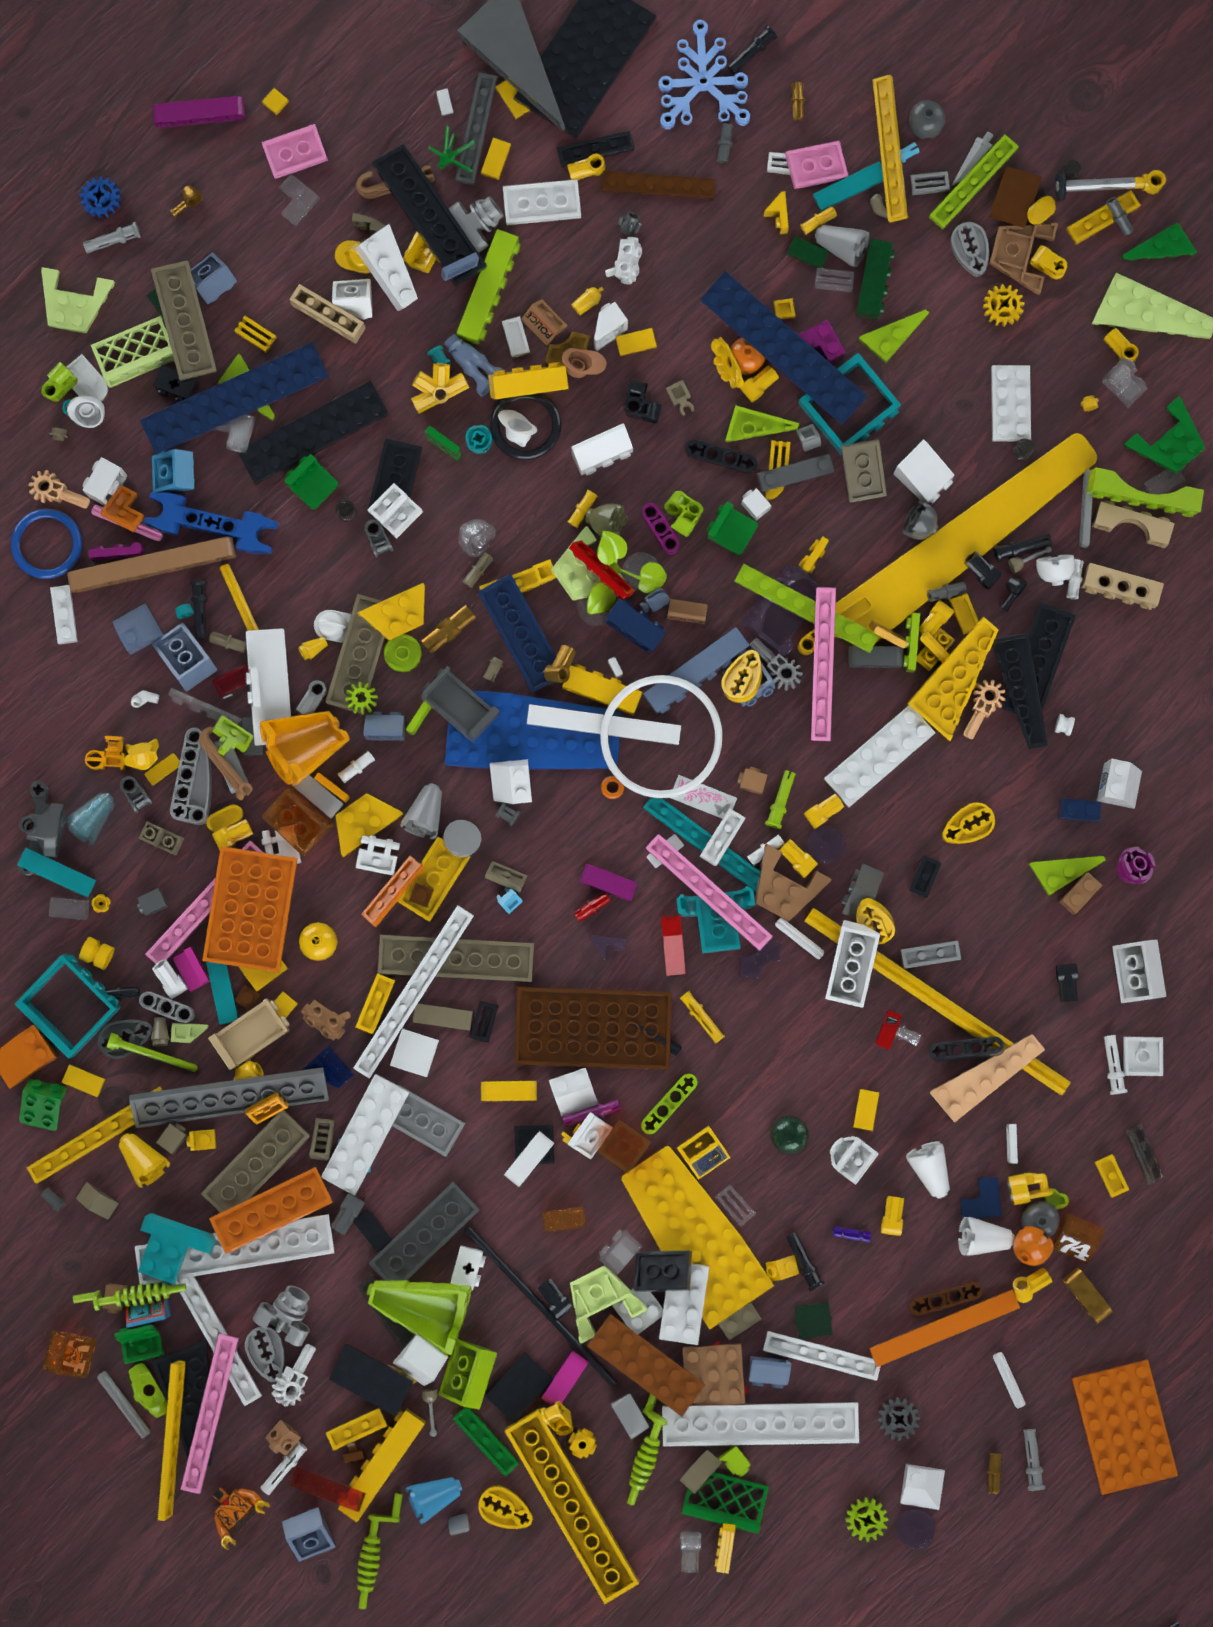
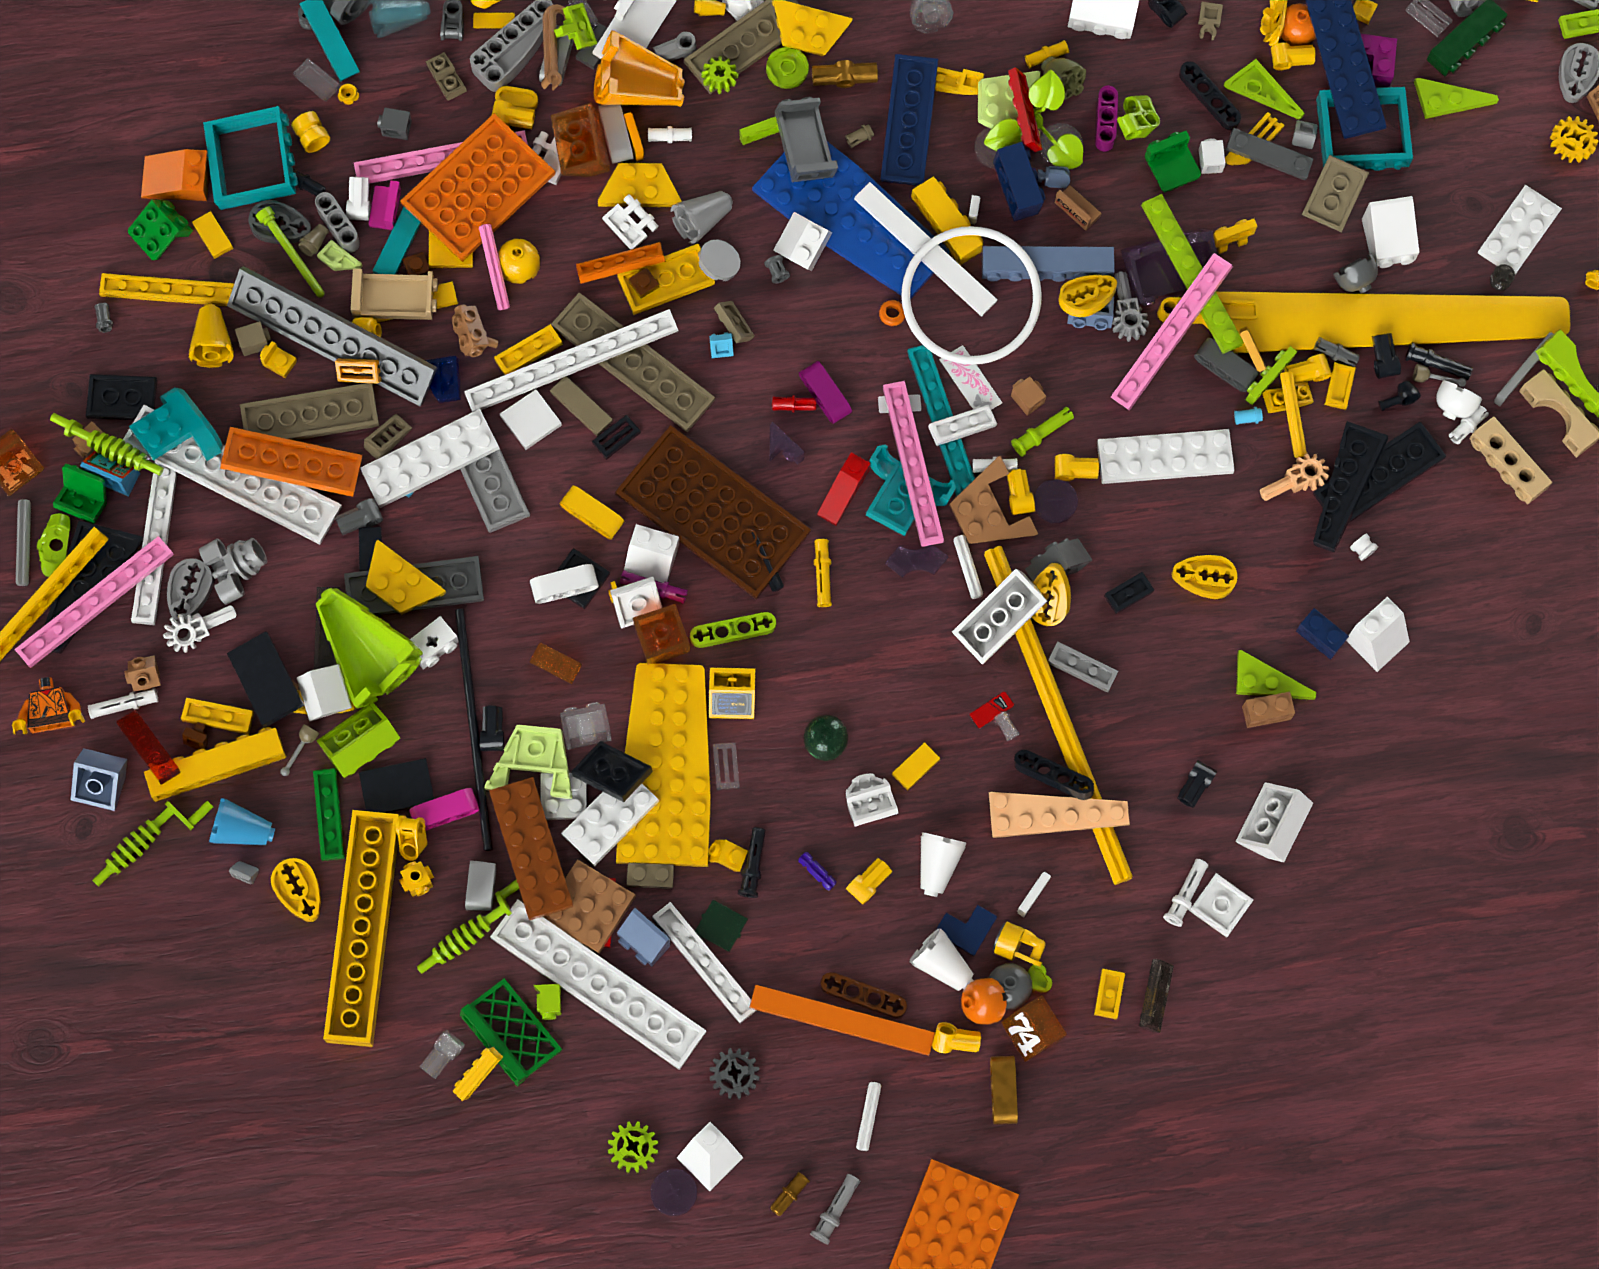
camera: 30 degrees right, 10 degrees down
dark tan slope [76,1182,119,1220] -> none
sand blue slope [364,712,405,741] -> none
dark tan axle [462,553,493,589] -> none
pearl gold piece [544,645,576,683] -> none
dark tan slope [680,1450,722,1494] -> none
yellow wing [907,617,998,741] -> none
magenta cone [1116,847,1155,884] -> none
none -> black tile [86,374,157,420]
none -> yellow wing [366,540,446,615]
none -> bright pink axle [479,224,510,310]
none -> medium azure pin [1234,407,1263,425]

